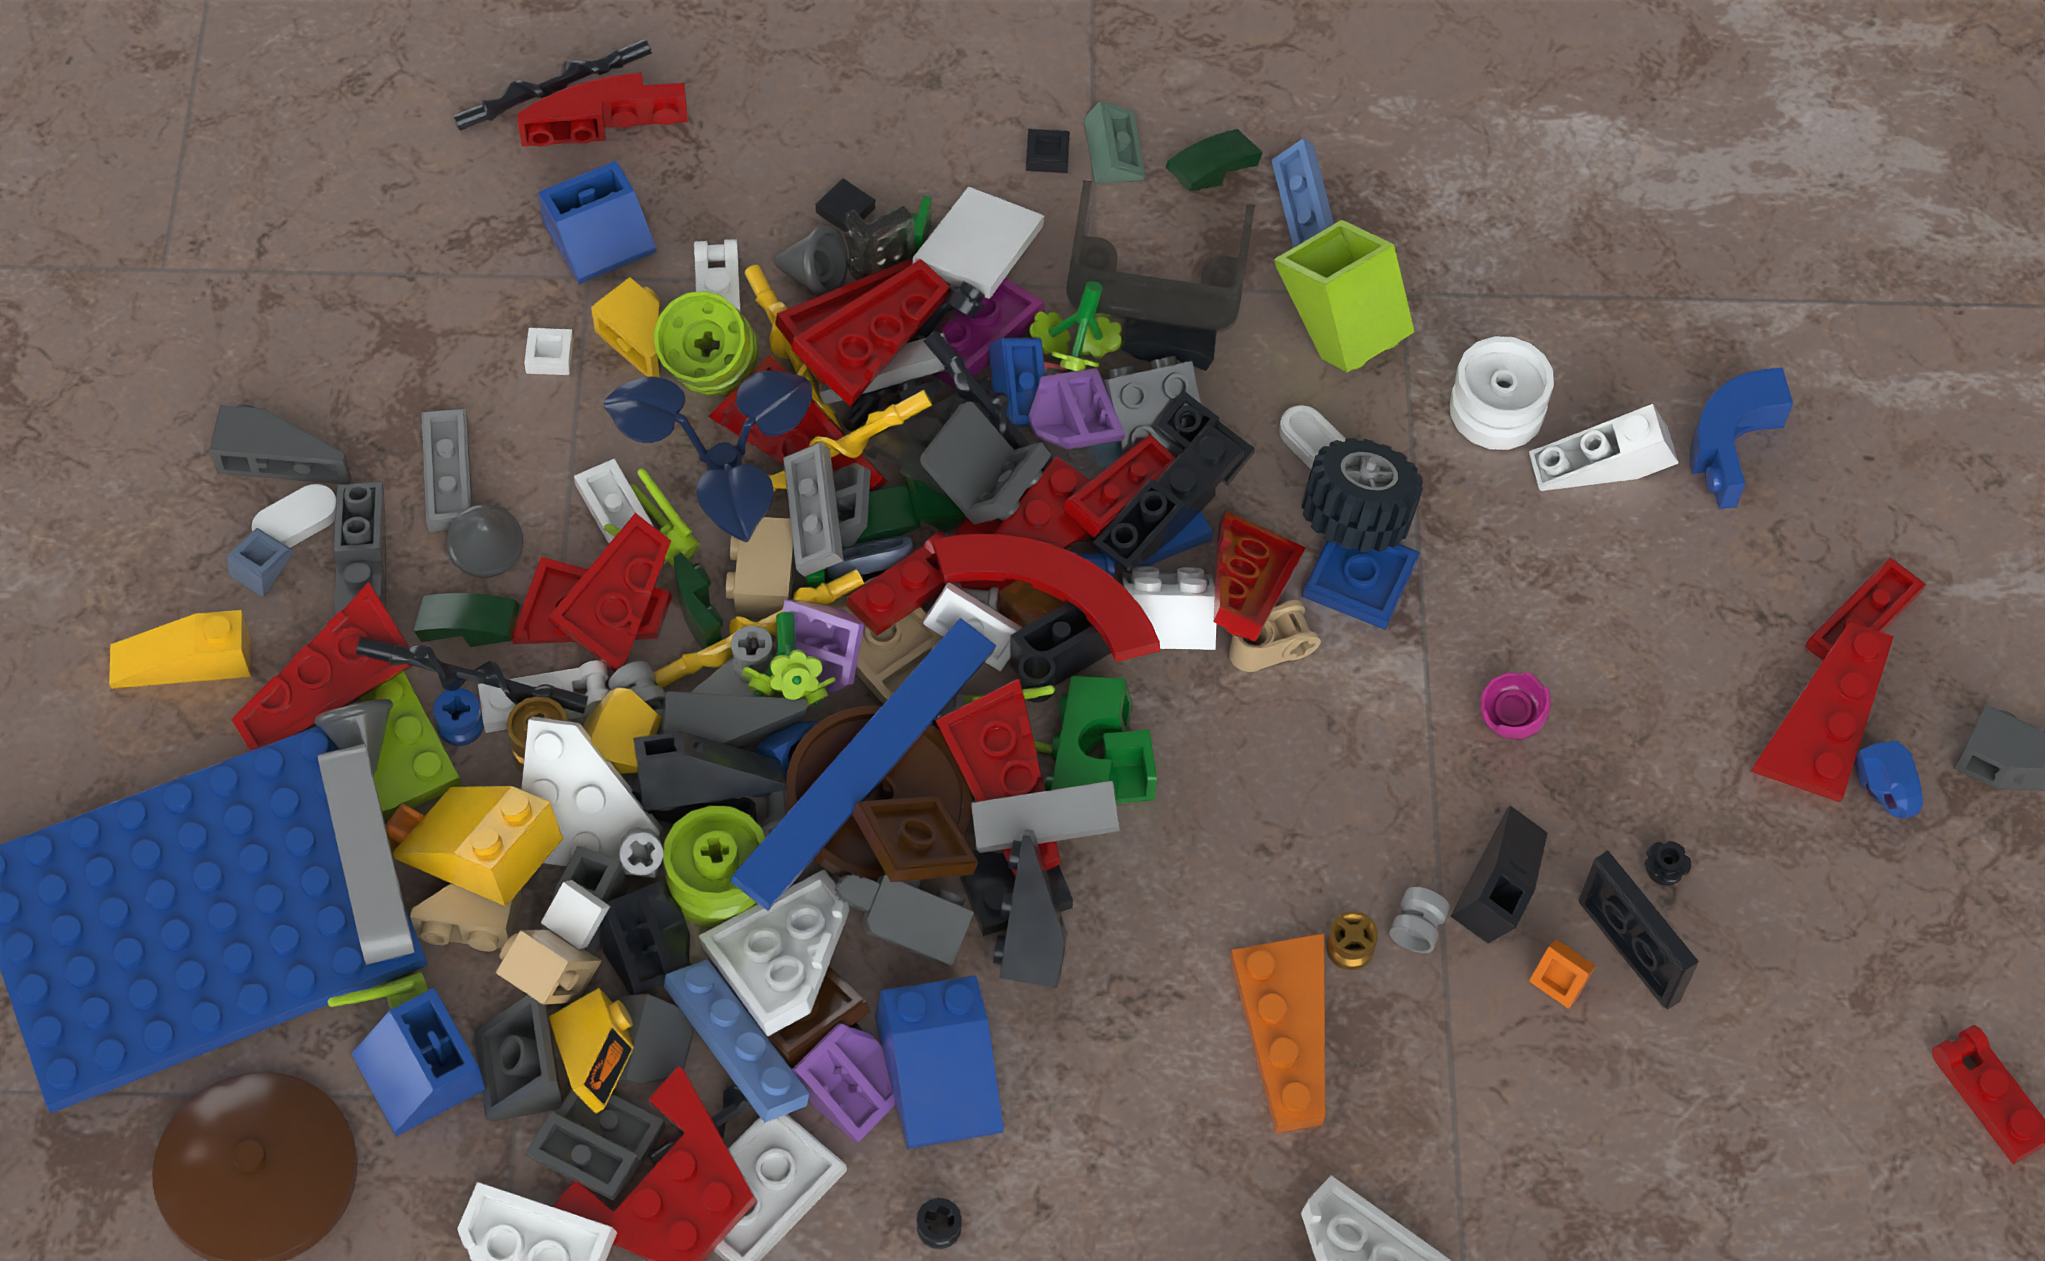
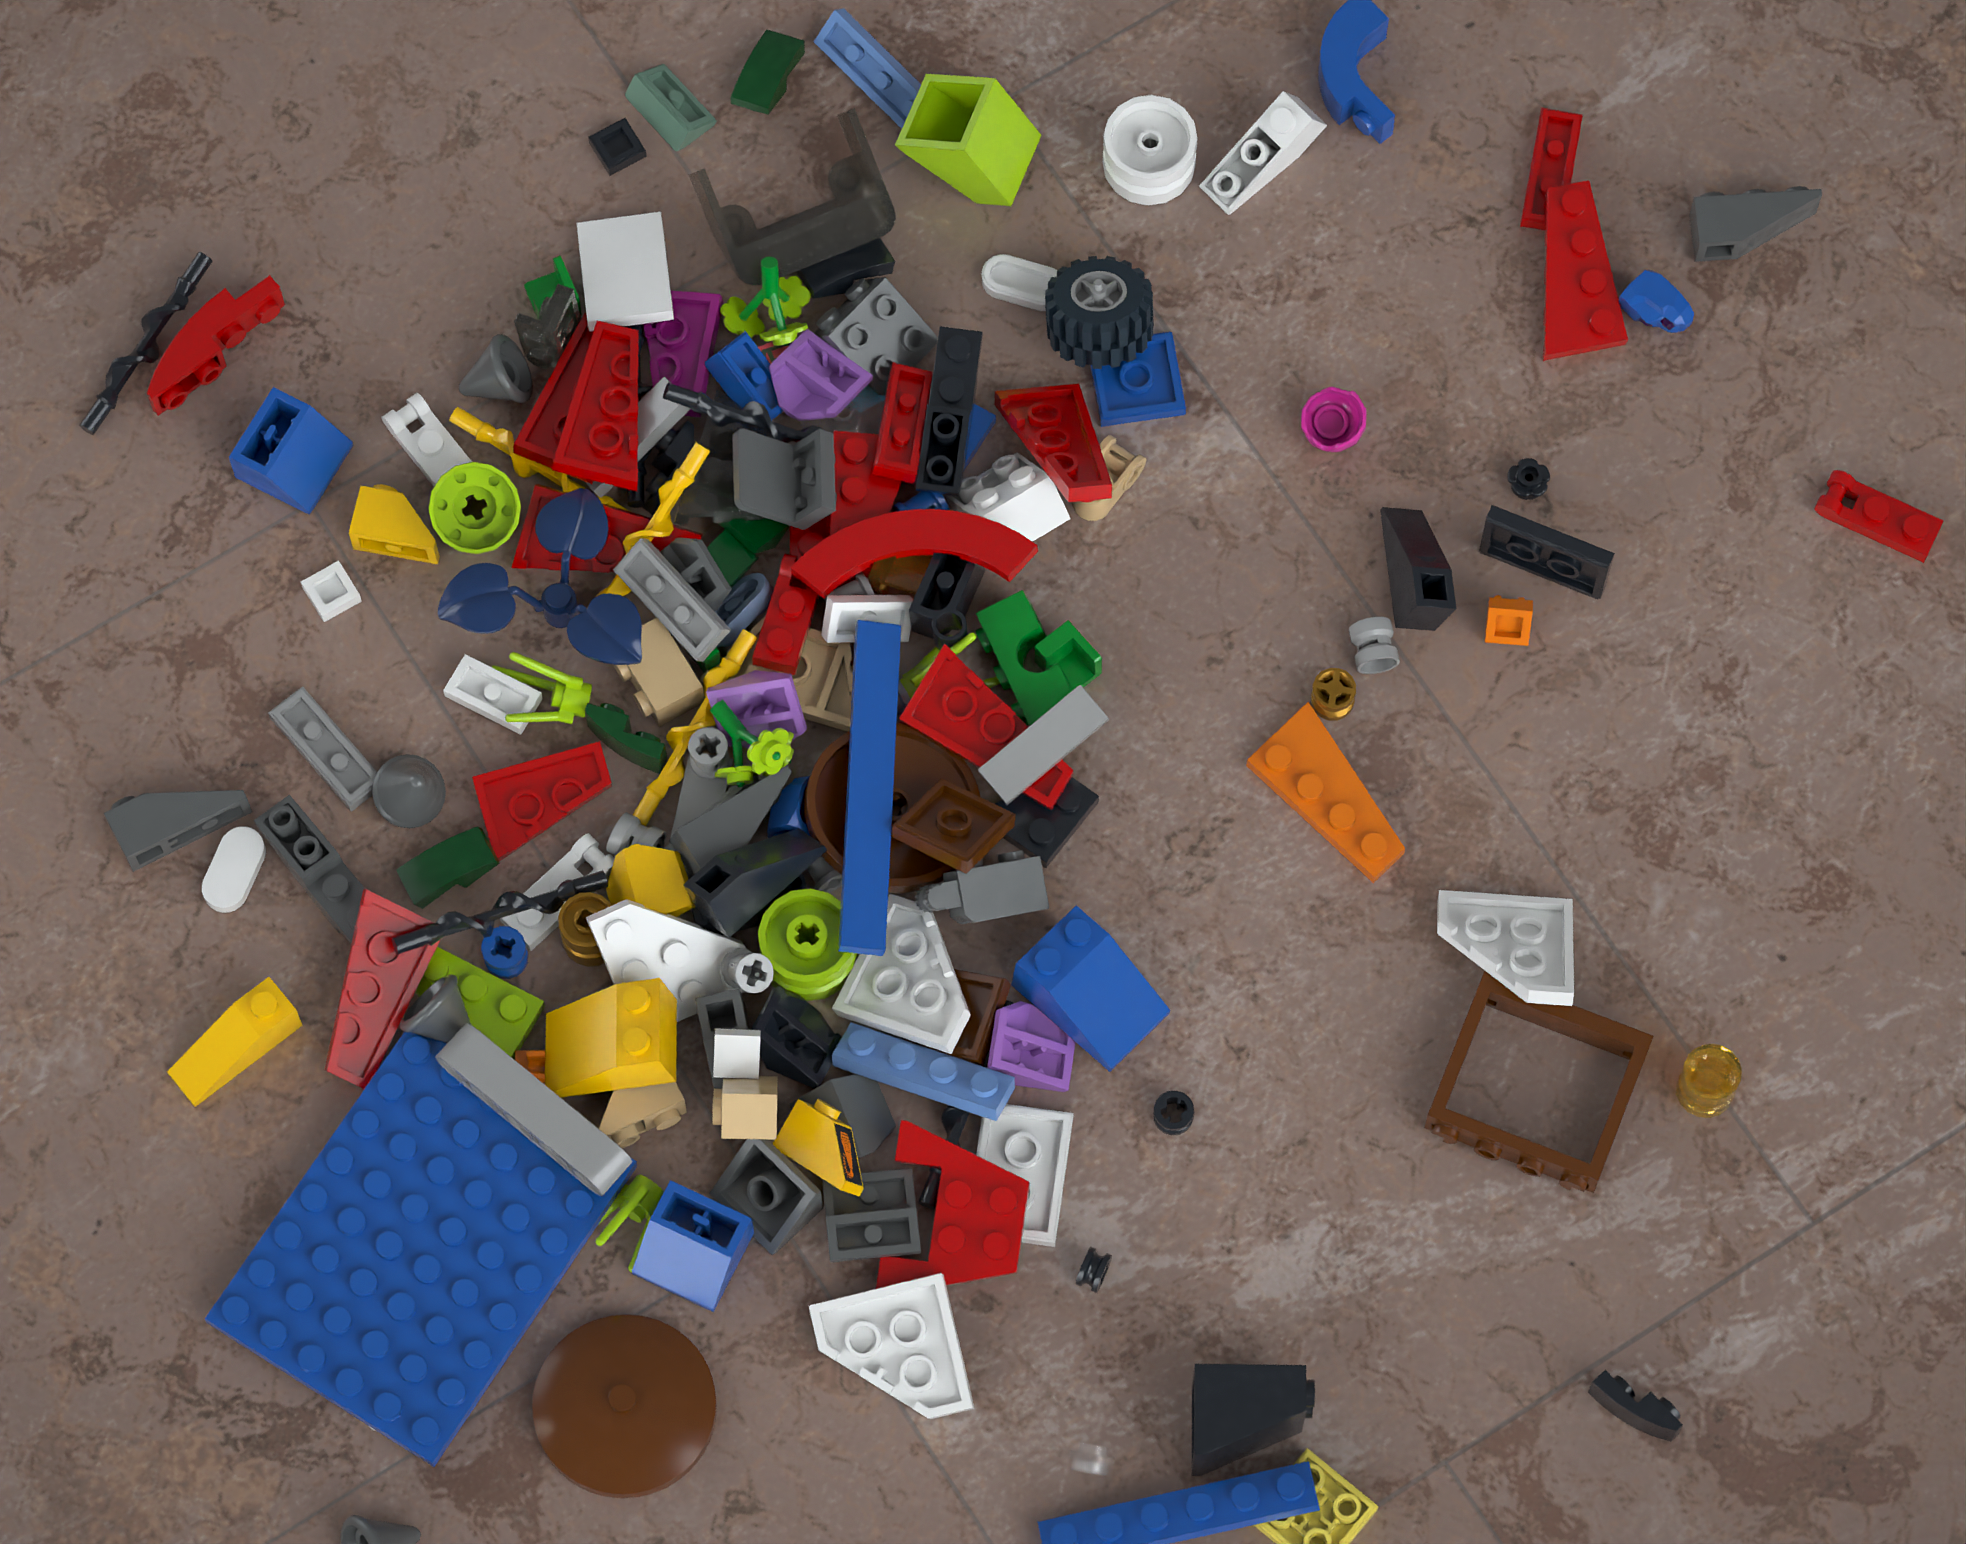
camera: 30 degrees left, 10 degrees up
sand blue slope [227,528,293,597] -> none
red wing [548,513,671,672] -> none
black tile [815,178,875,234] -> none
black plate [946,281,986,319] -> none
black slope [993,830,1068,988] -> none
black slope [1157,391,1255,486] -> none

